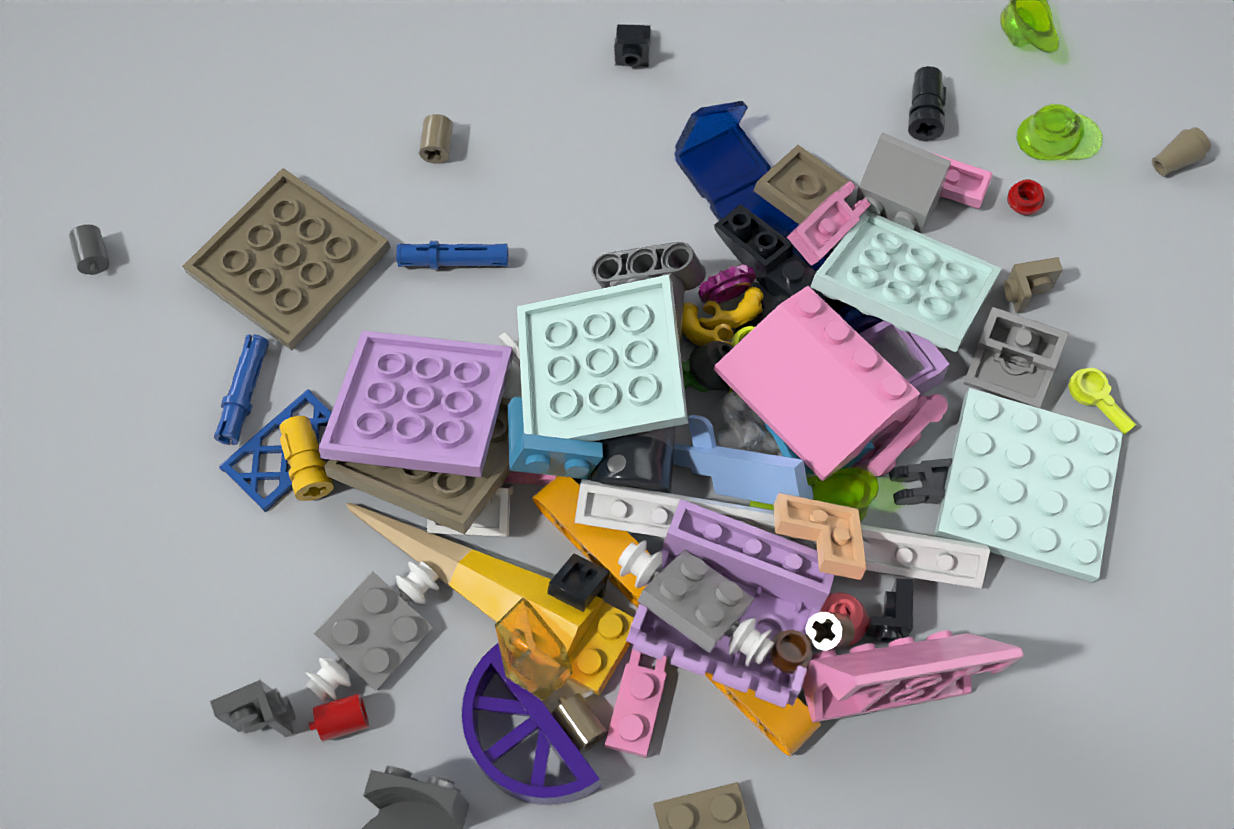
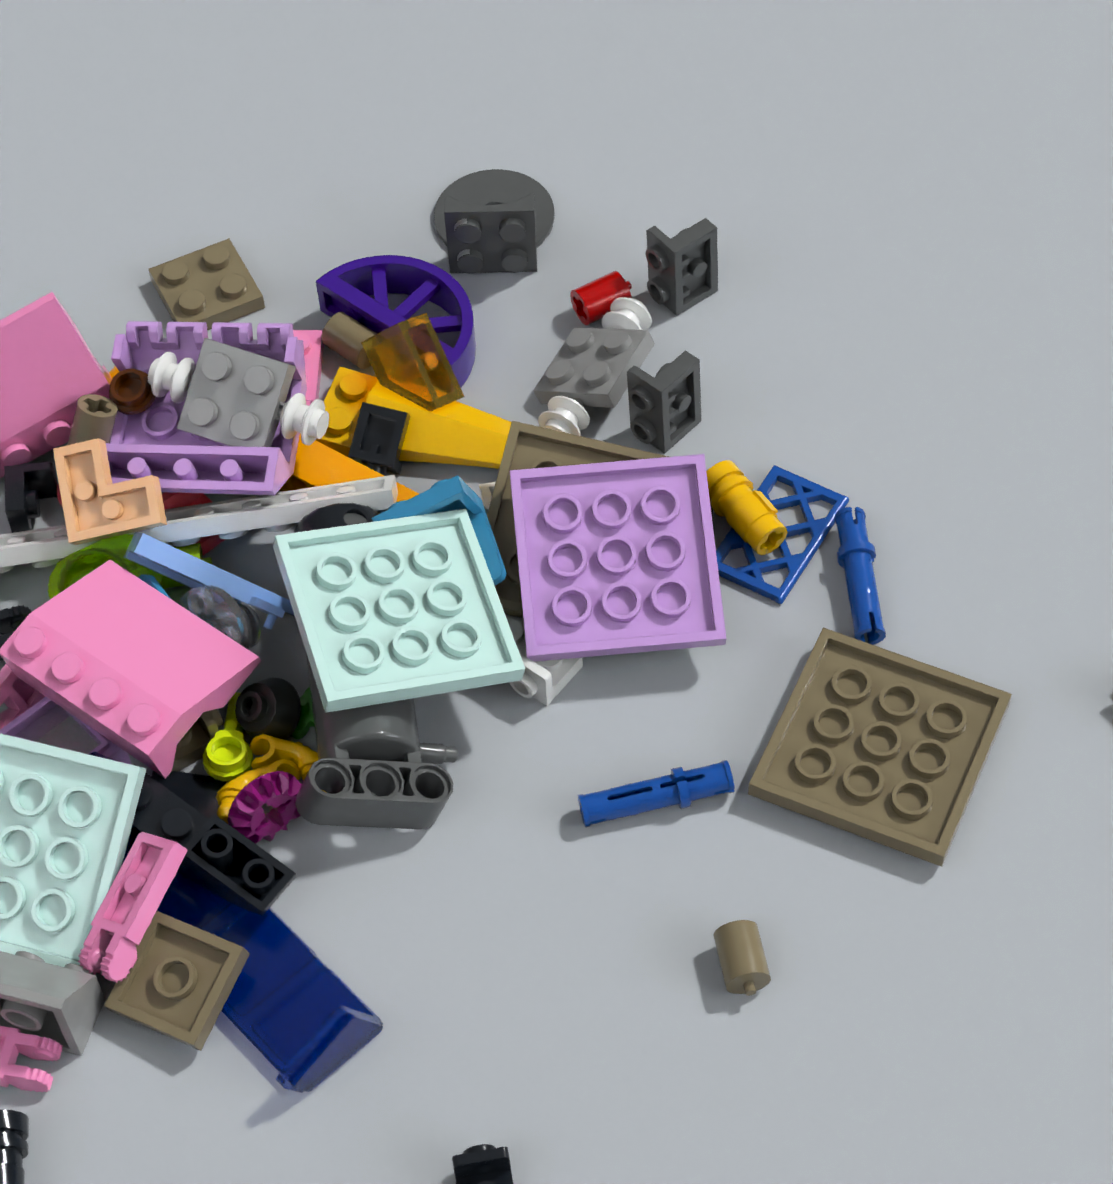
camera: 165 degrees right, 10 degrees down
none -> dark grey bracket [627,350,702,453]

